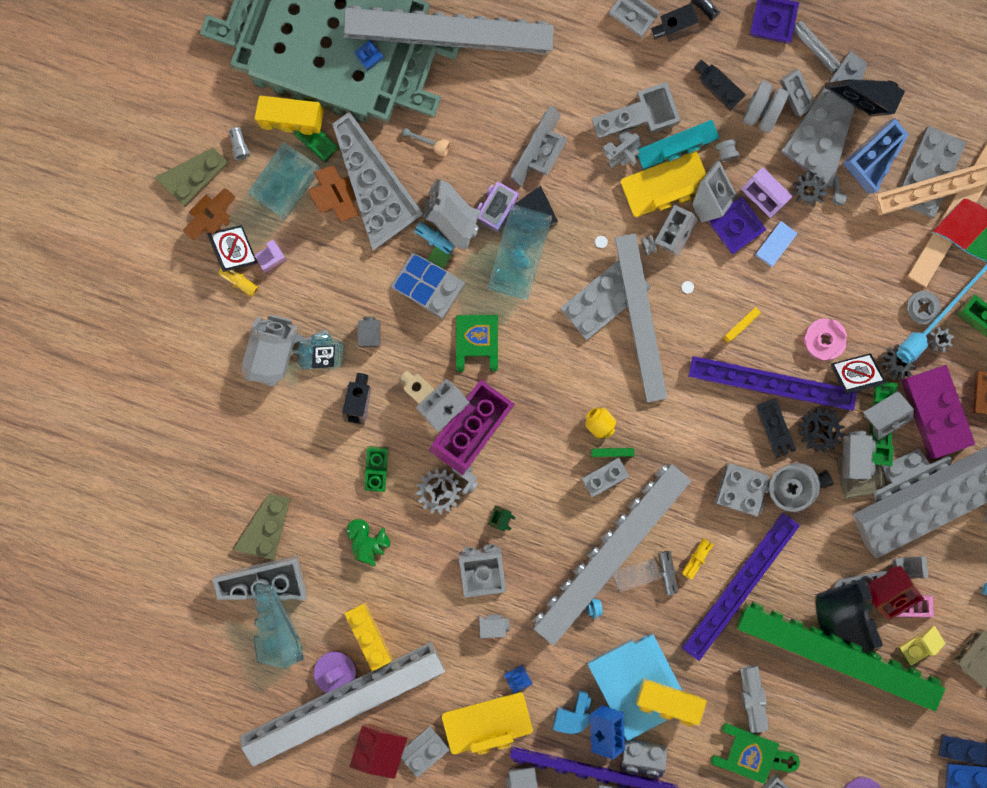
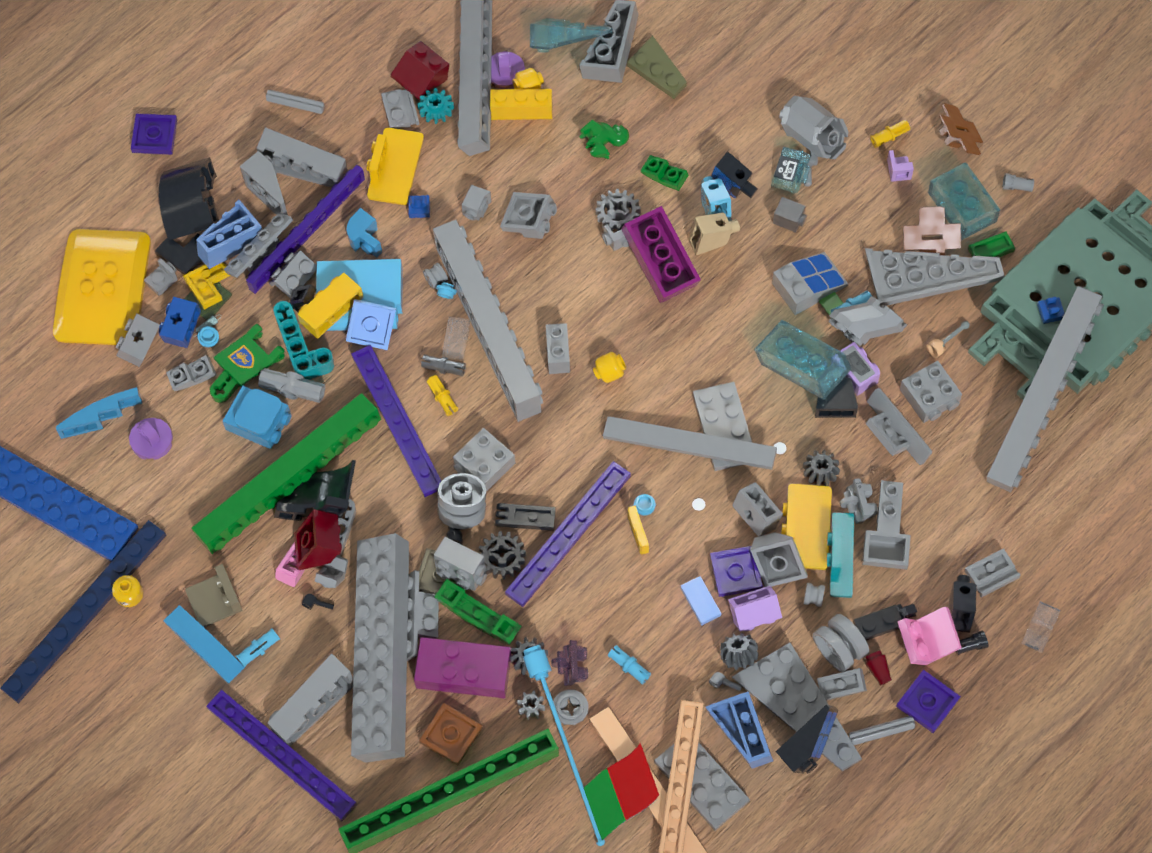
camera: 120 degrees right, 20 degrees down
olive wing [155,148,229,207] -> none
piece [207,225,258,272] -> none
yellow brick [255,96,324,135] -> none
light grey brick [415,378,469,432] -> none
green flag [456,315,498,372] -> none
dark green tile [487,505,516,531] -> none
blue brick [589,705,625,760] -> none
green tile [591,448,634,457] -> none
light grey bush [641,235,657,256] -> none
bright pink plate [803,319,847,361] -> none
piece [831,353,886,394] -> none
light grey panel [864,392,914,440] -> none
light yellow slope [898,625,946,666] -> none
none -> dark azure brick [222,386,292,449]
none -> teal beam [273,301,335,380]
none -> black bracket [289,284,317,313]
none -> black hand [302,594,334,610]
none -> light blue tile [346,299,396,350]
none -> teal gear [418,88,454,124]
none -> light grey wheel [423,262,448,289]
none -> yellow head [512,68,544,89]
none -> clear purple hips [551,640,588,686]
none -> medium azure pin [608,645,651,685]
none -> medium azure plate [634,494,656,516]
none -> medium azure torso [701,176,731,221]
none -> dark grey gear [803,450,840,486]
none -> dark red cone [864,650,892,686]
none -> bright pink bracket [898,607,961,665]
none -> light grey brick [900,361,962,423]

